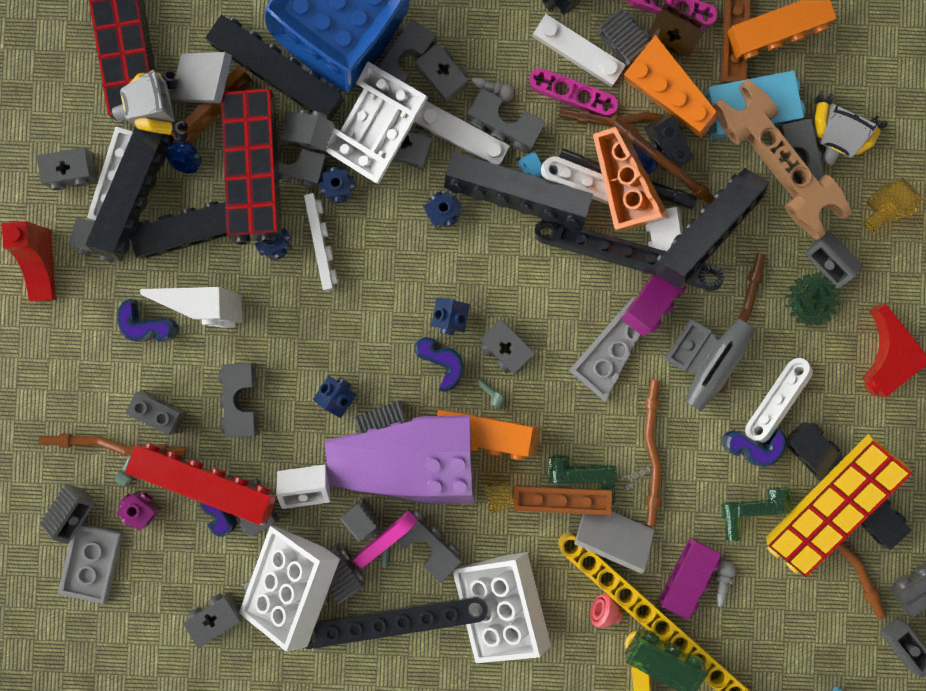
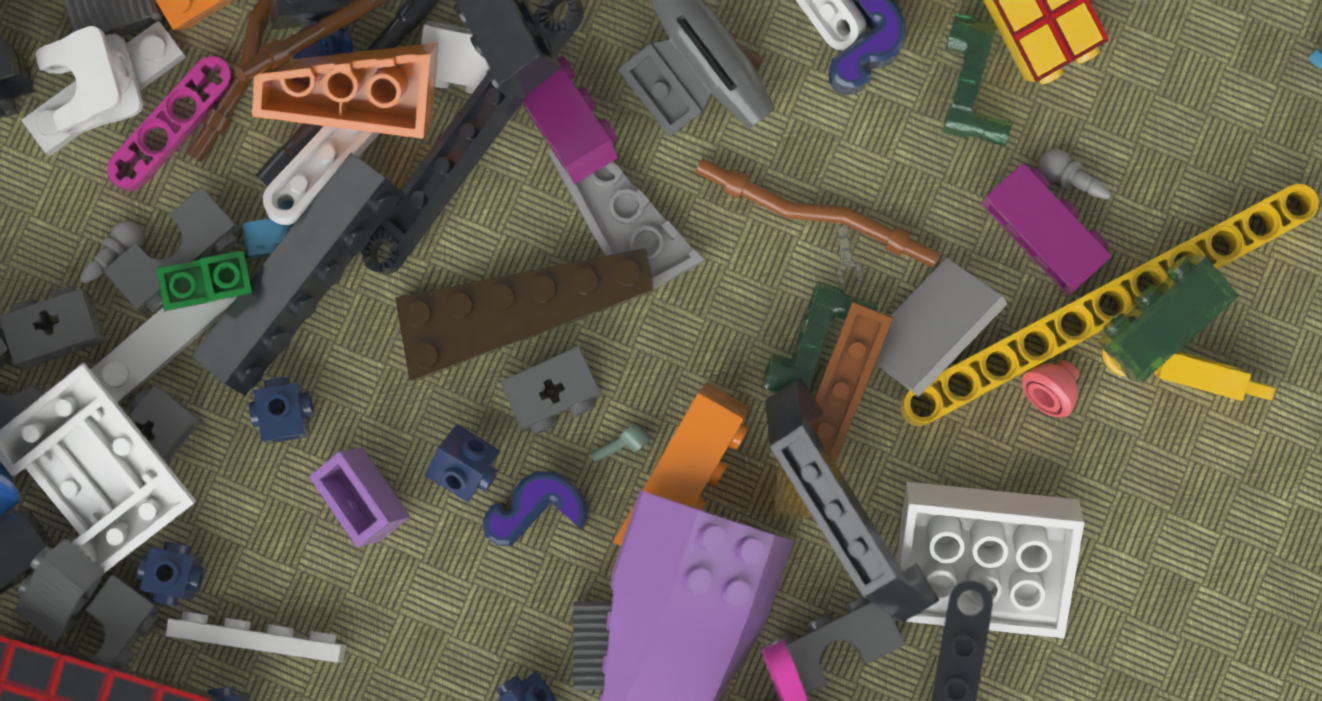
camera: 70 degrees left, 5 degrees down
none -> white piece [35,26,143,134]
none -> green slope [155,250,252,312]
none -> medium lavender brick [309,447,411,548]
none -> dark brown wing [395,248,655,381]
none -> black slope [765,377,940,622]

